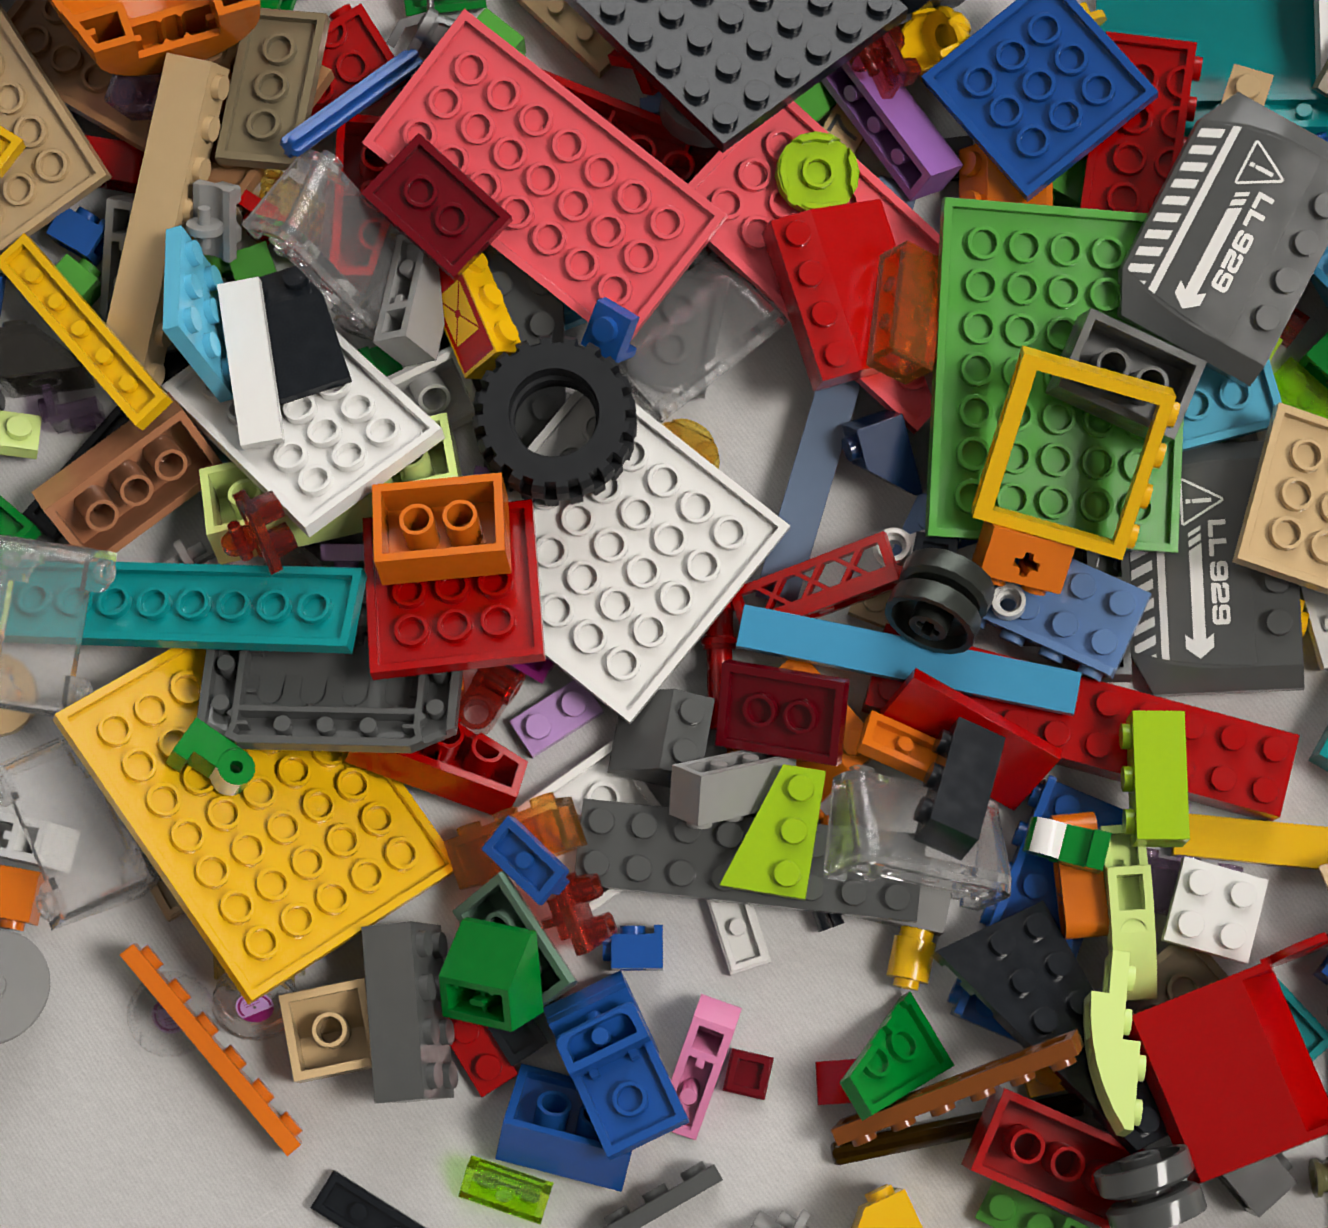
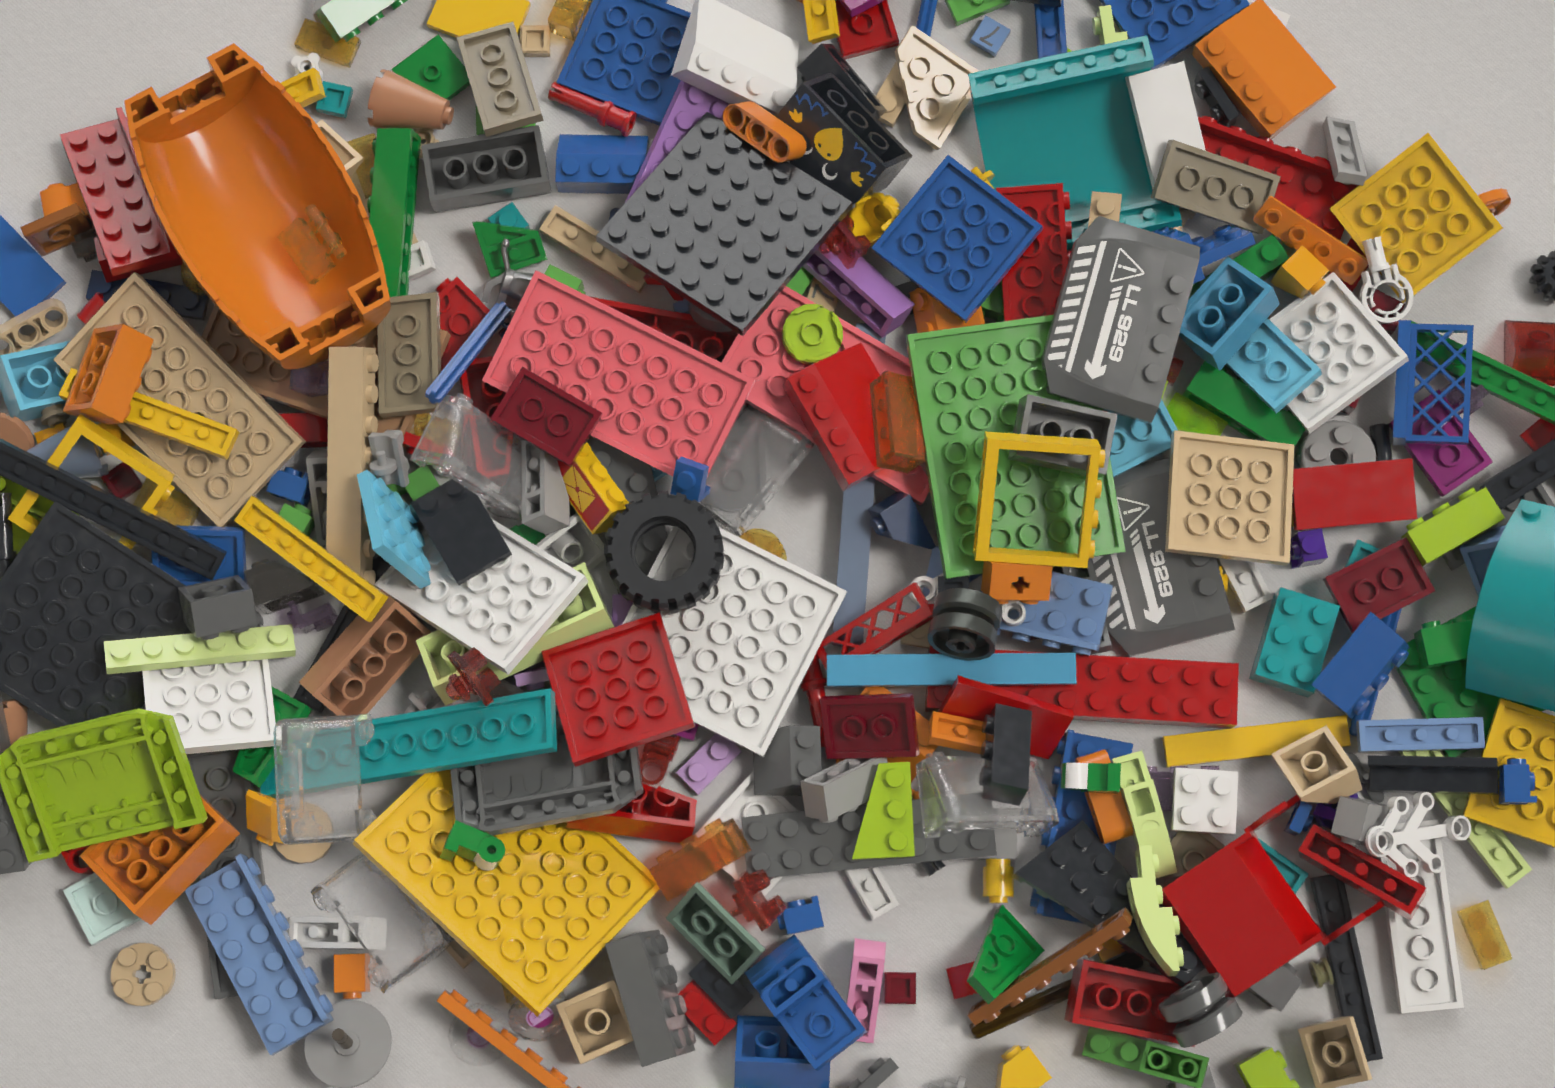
camera: 10 degrees left, 0 degrees up
white tile [217,277,285,450] -> none
orange brick [372,472,512,585] -> none
green slope [439,917,544,1032] -> none
blue plate [481,816,570,906] -> none
lime brick [1119,711,1190,847] -> none

